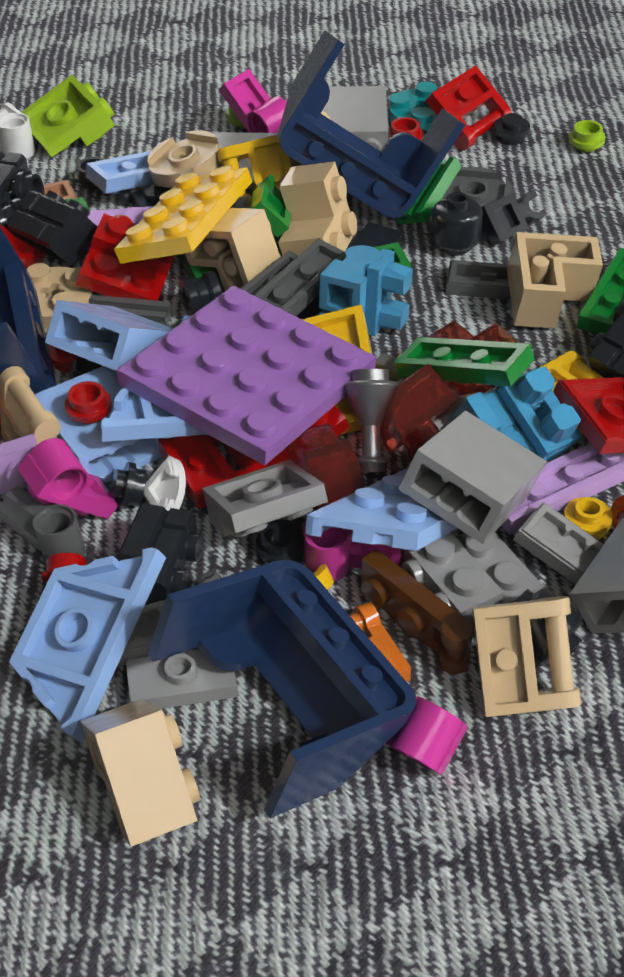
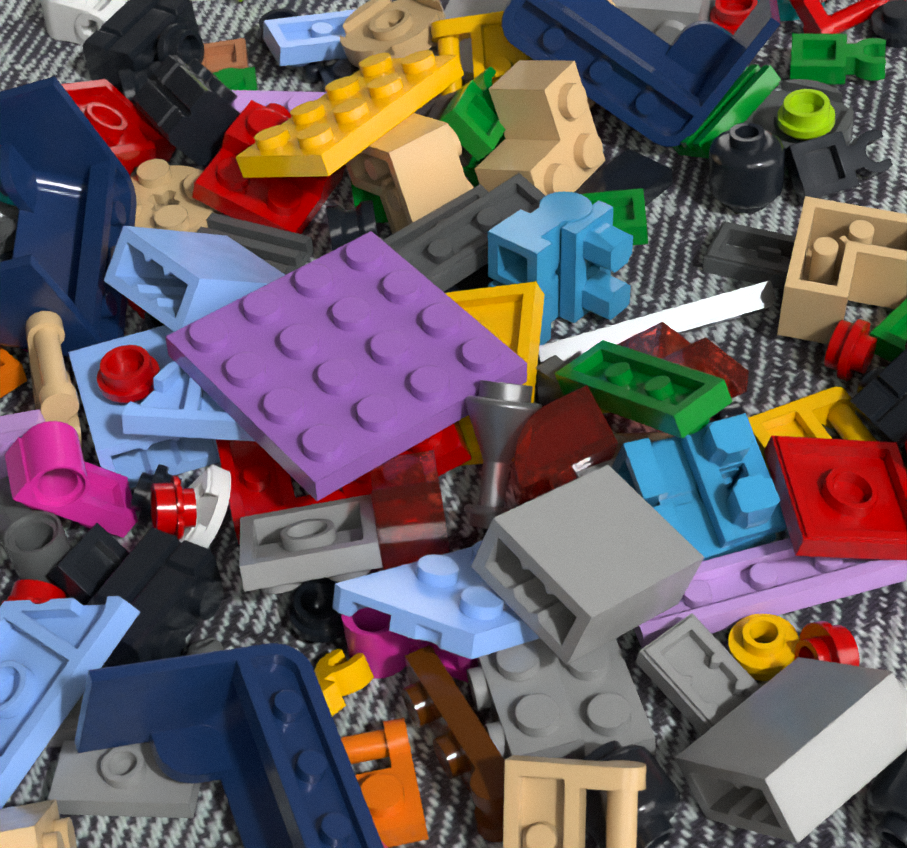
camera: 20 degrees right, 0 degrees up
none -> black plate [48,523,129,605]
none -> red plate [151,475,197,540]
none -> tile [537,280,777,366]
none -> lime plate [777,89,835,141]
none -> green plate [790,33,886,85]
none -> red plate [824,319,877,381]

